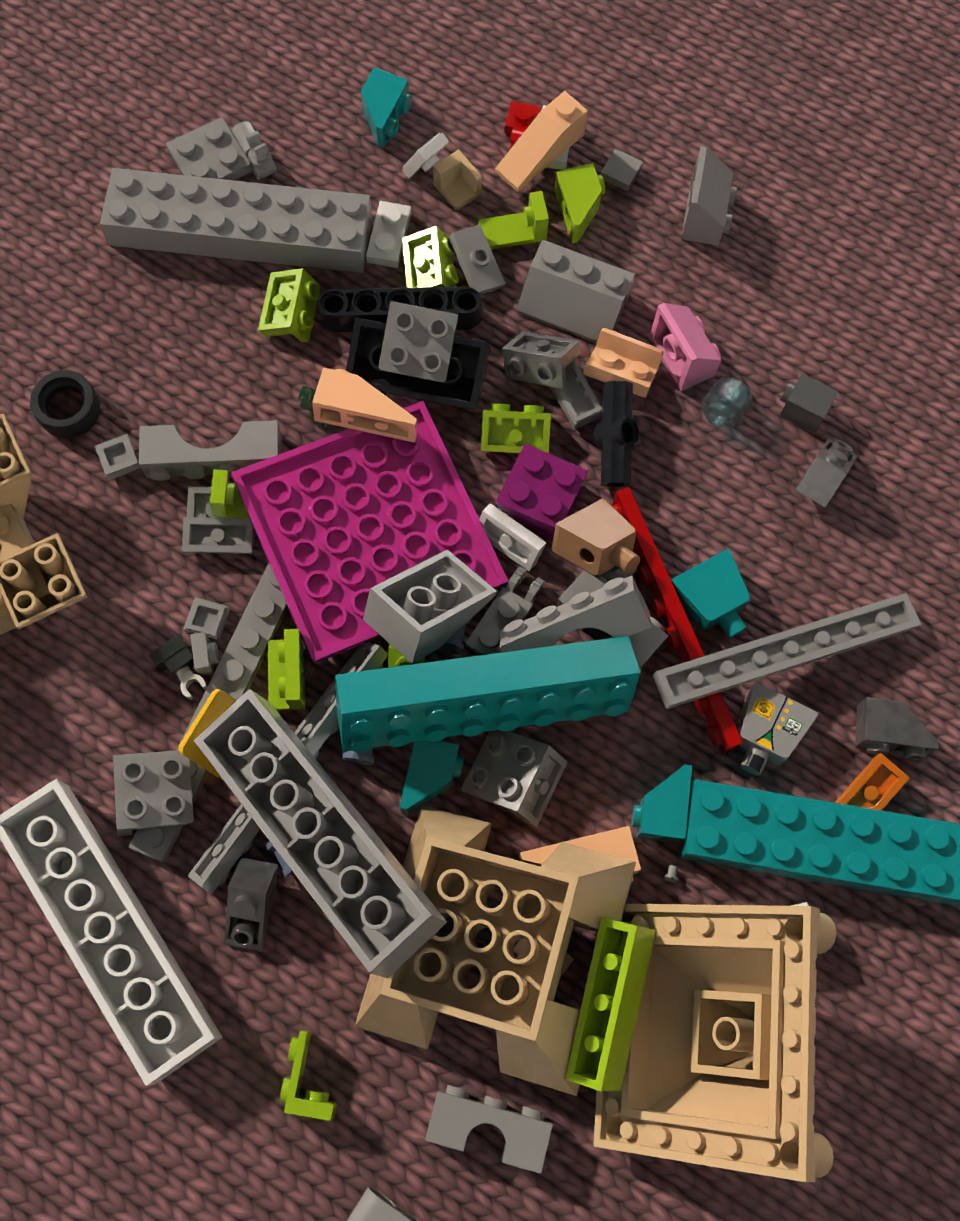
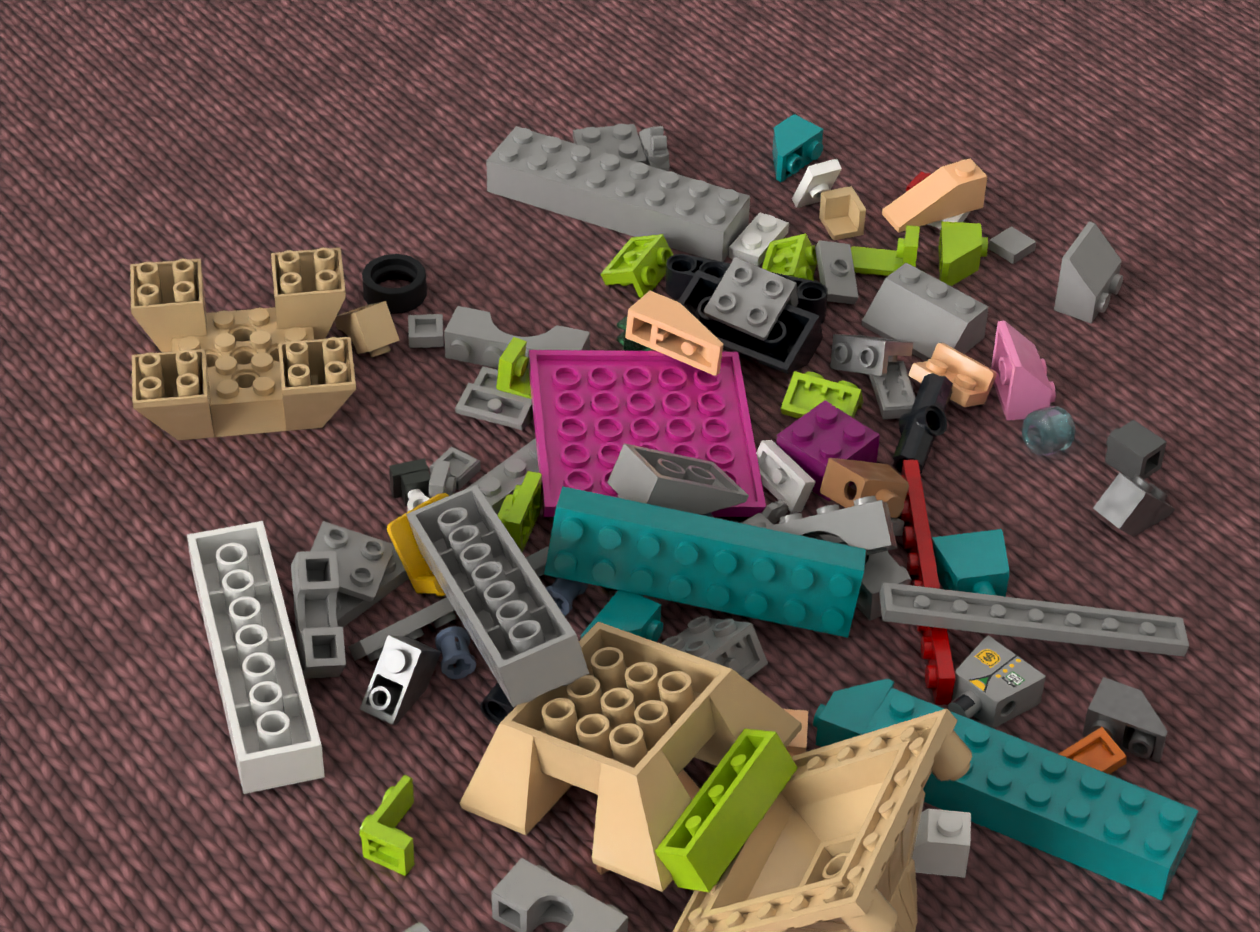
camera: 20 degrees right, 30 degrees down
none -> light grey arch [291,550,346,679]
none -> tan arch [334,301,400,357]

